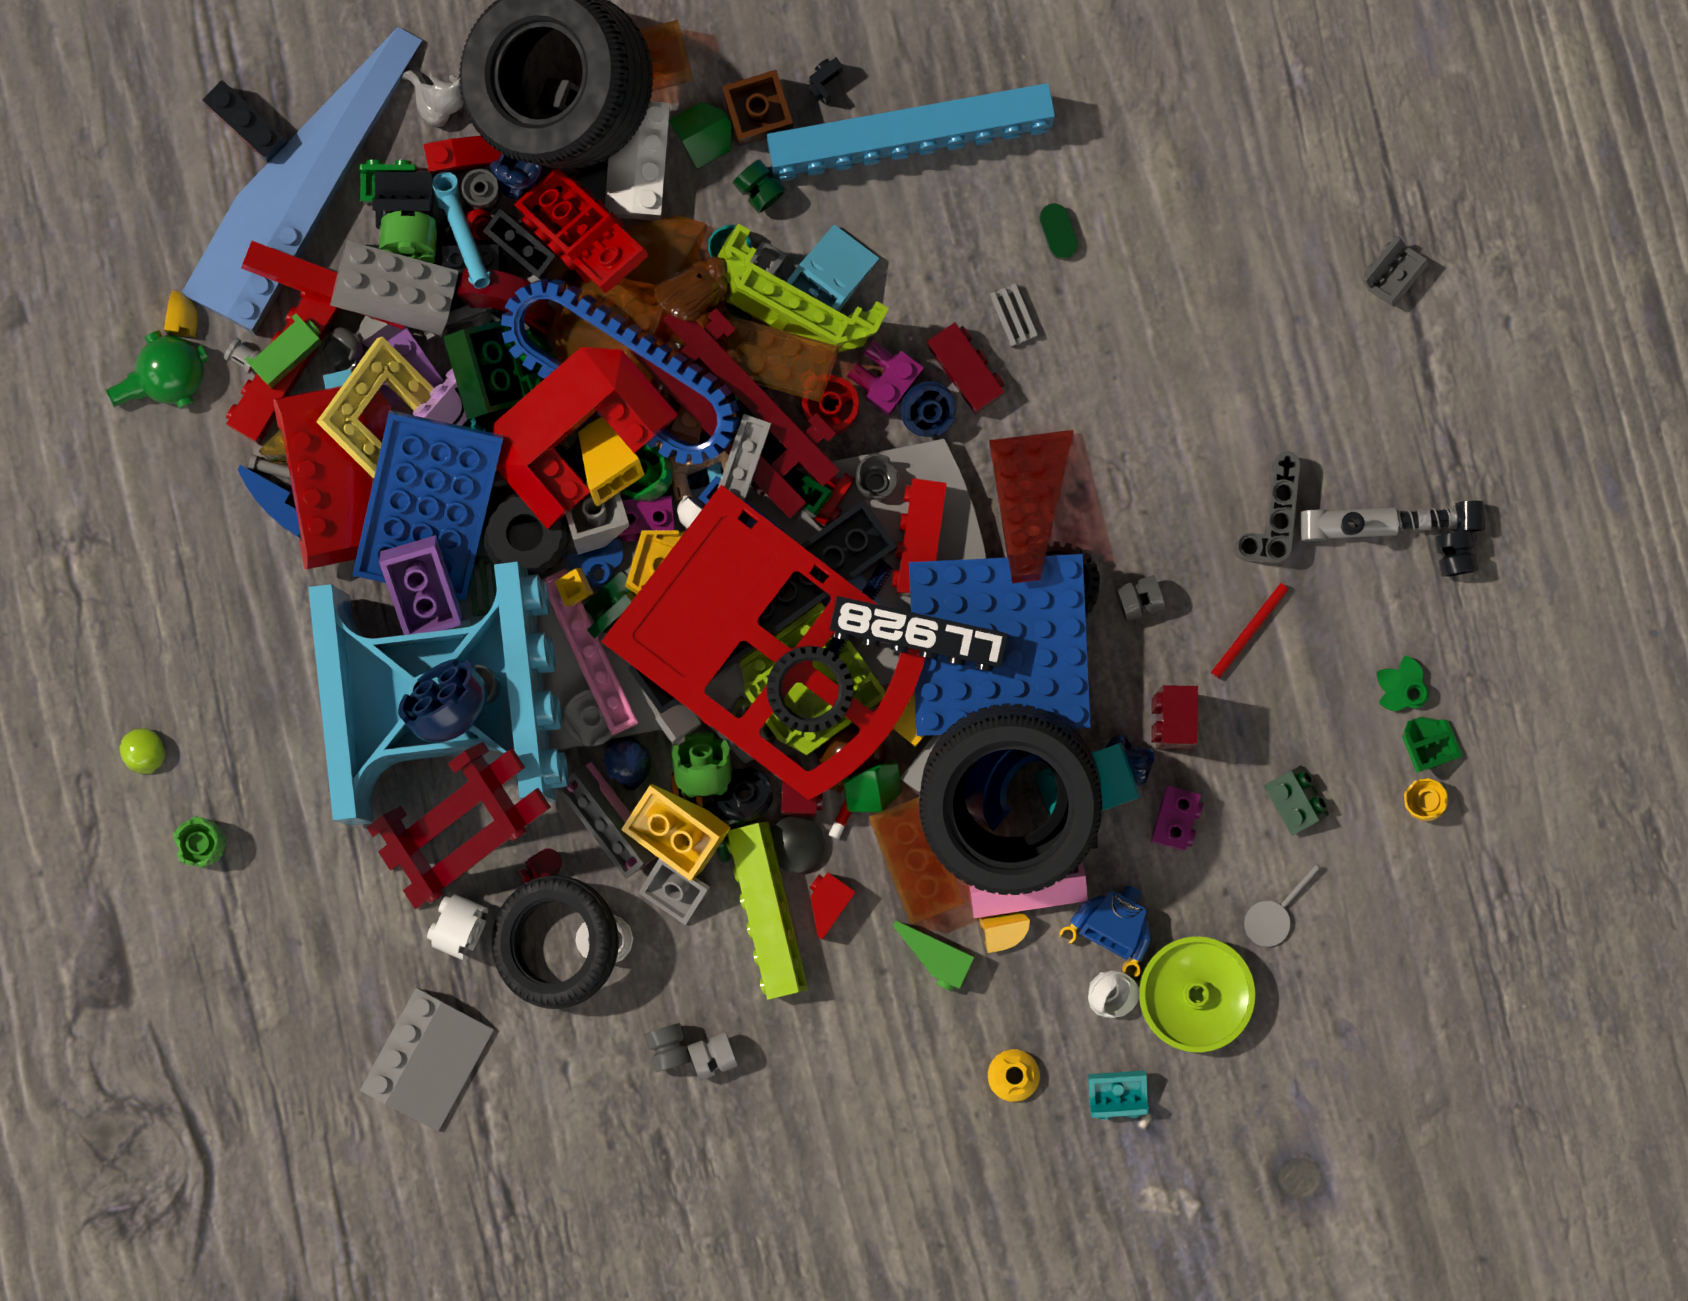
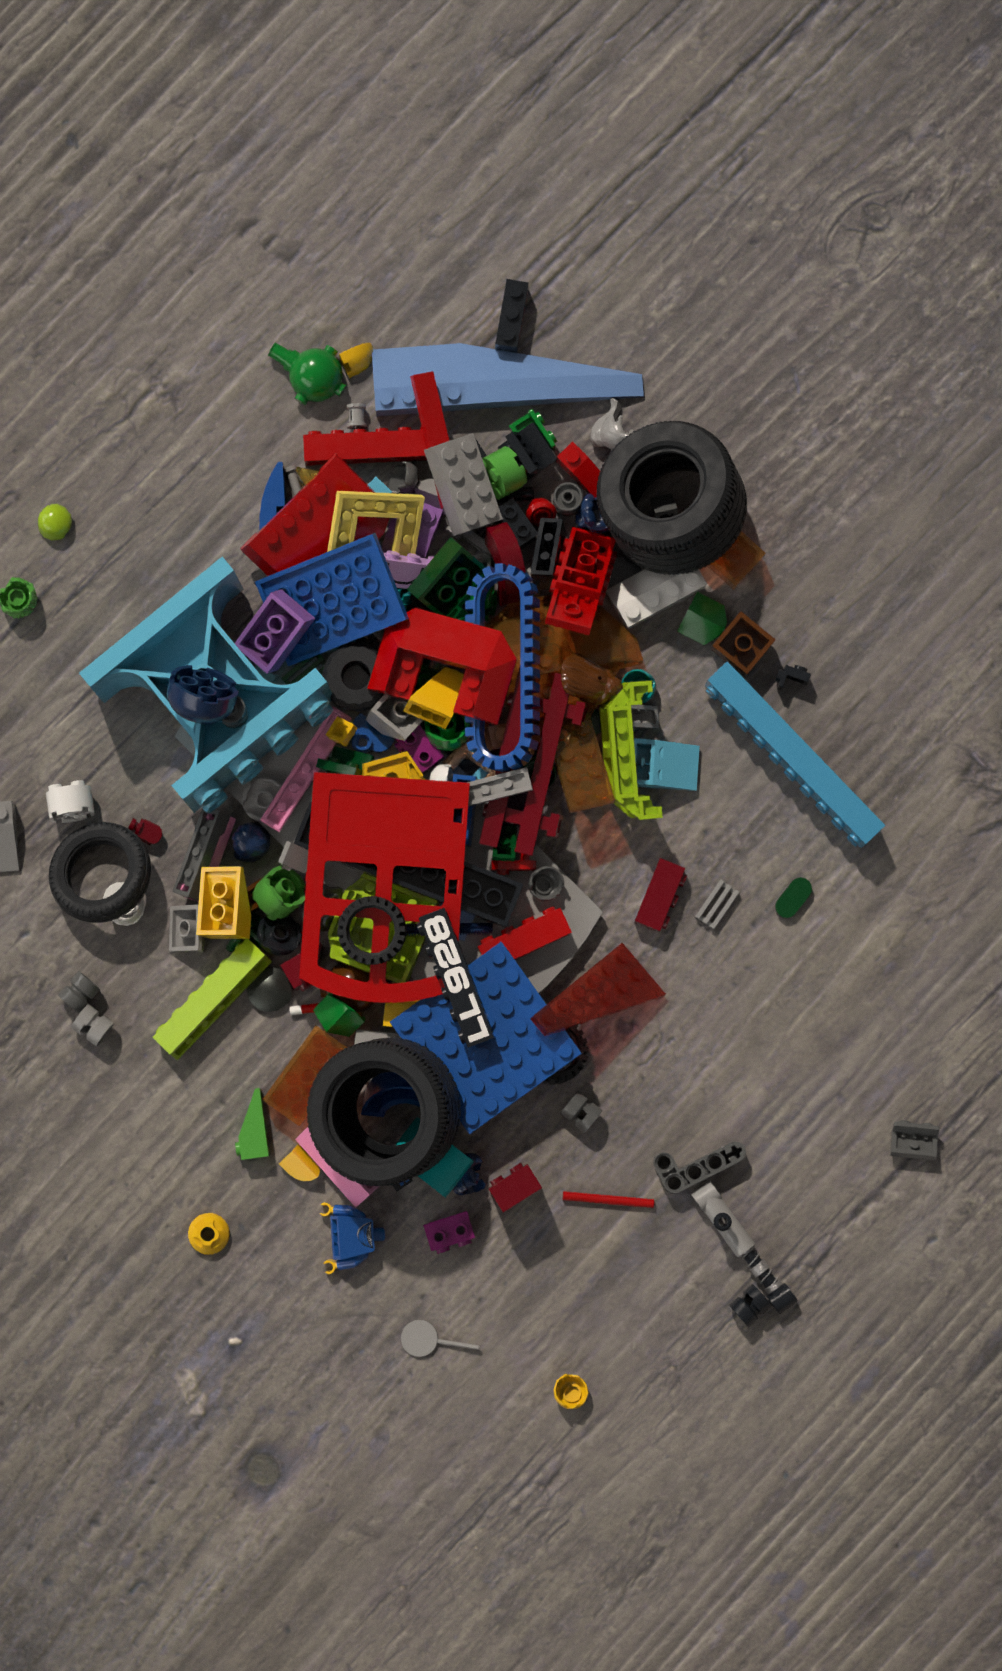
camera: 60 degrees right, 0 degrees up
bright green brick [244,314,322,389] -> none
dark red fence [367,741,551,909] -> none
medium azure piece [432,172,490,289] -> none
dark green wheel [733,159,786,214] -> none
red brick [802,375,859,435] -> none
red slope [810,872,856,940] -> none
magenta brick [847,340,924,418] -> none
dark blue cone [901,381,956,437] -> none
white piece [1088,970,1139,1018] -> none
teal bracket [1088,1070,1149,1120] -> none
lime dish [1139,936,1255,1052] -> none
dark green bracket [1264,765,1329,836] -> none
green plate [1376,655,1429,711] -> none
green slope [1402,717,1463,773] -> none

